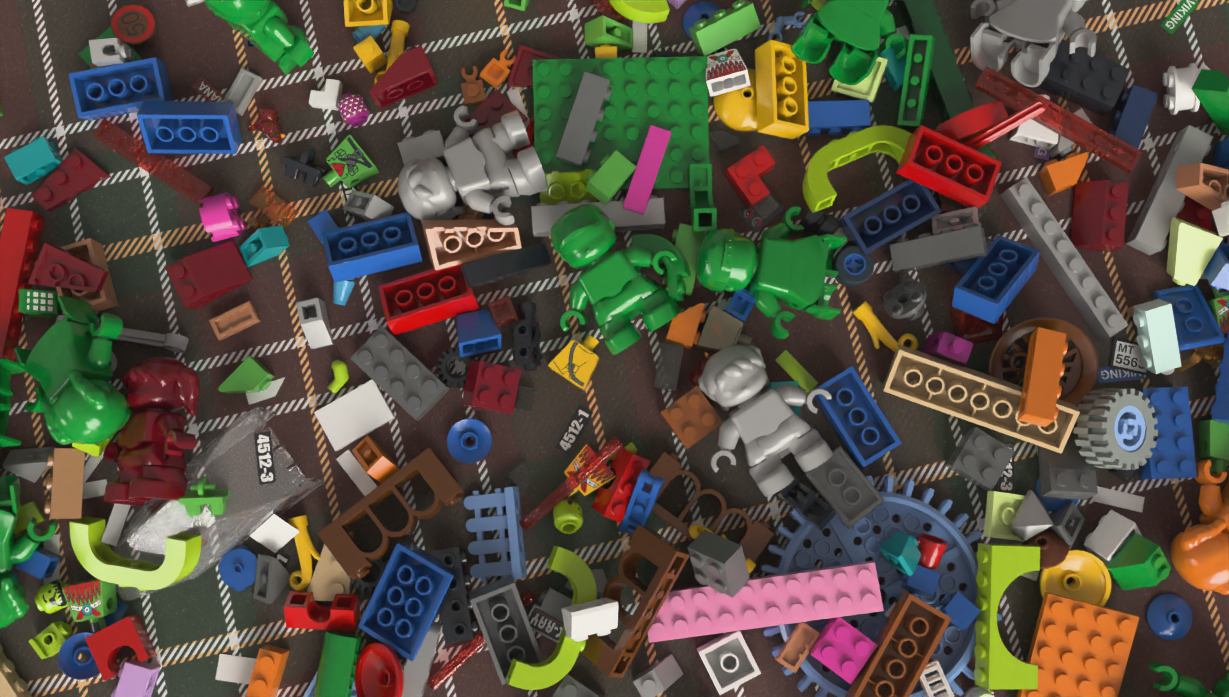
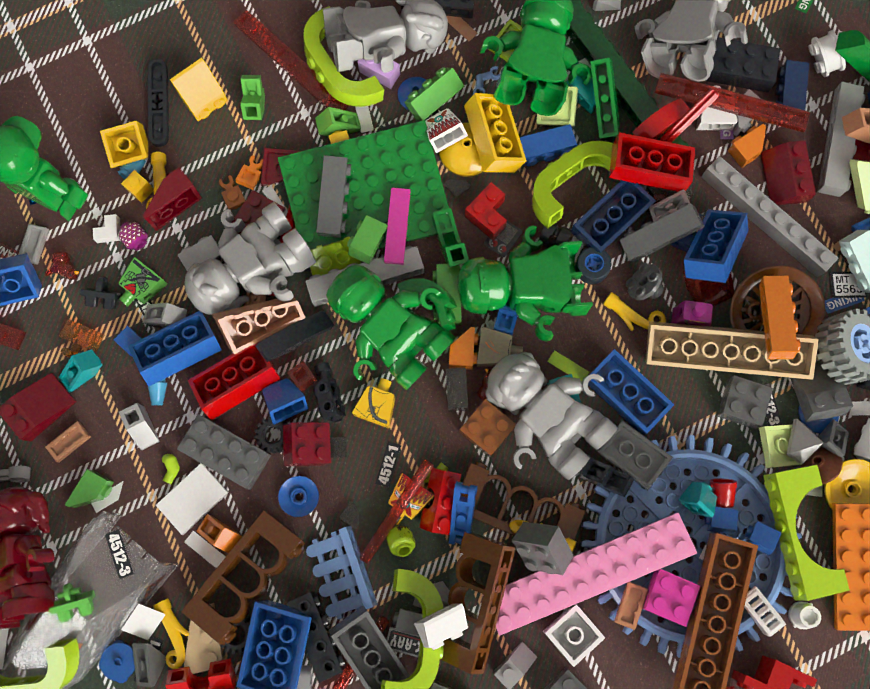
camera: 10 degrees left, 5 degrees down
dark pink brick [199,192,247,242] -> none

